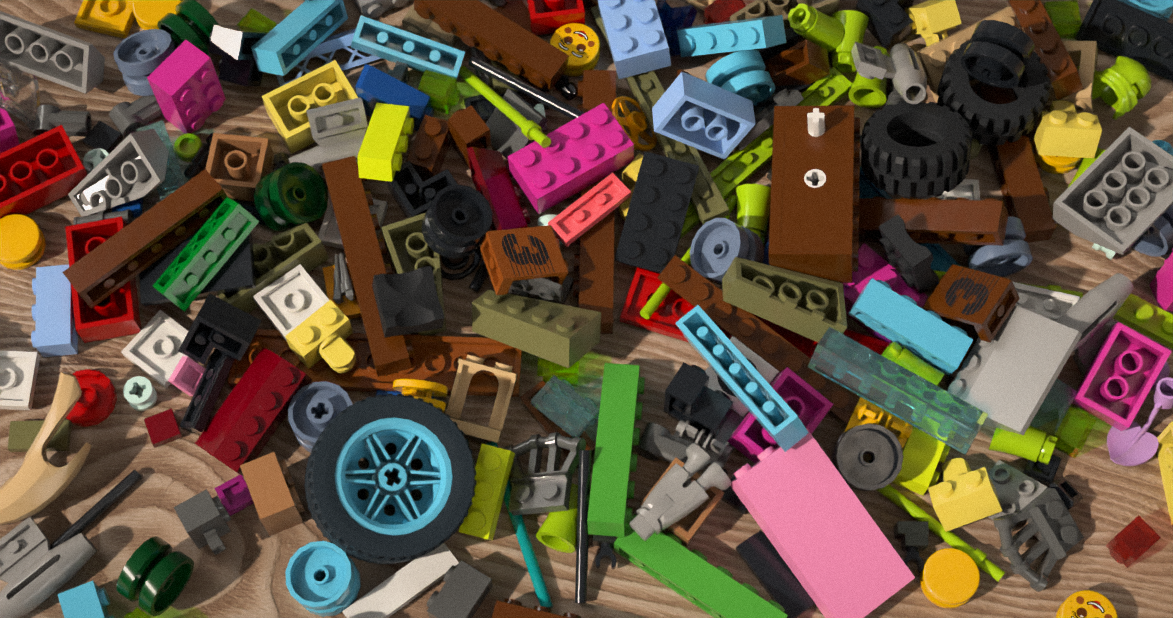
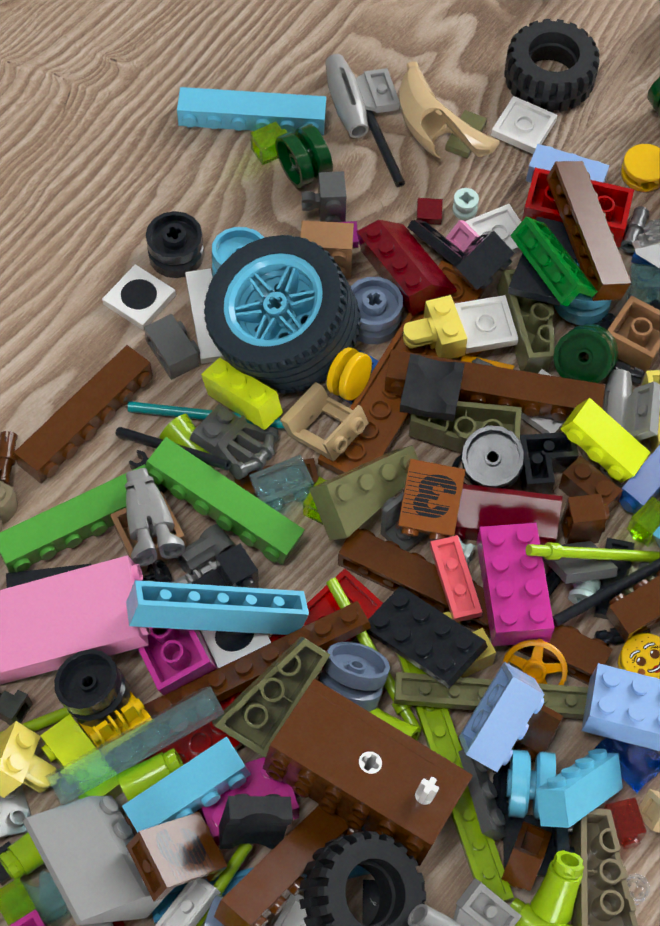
camera: 115 degrees right, 5 degrees down
red tile [66,369,117,427] -> none

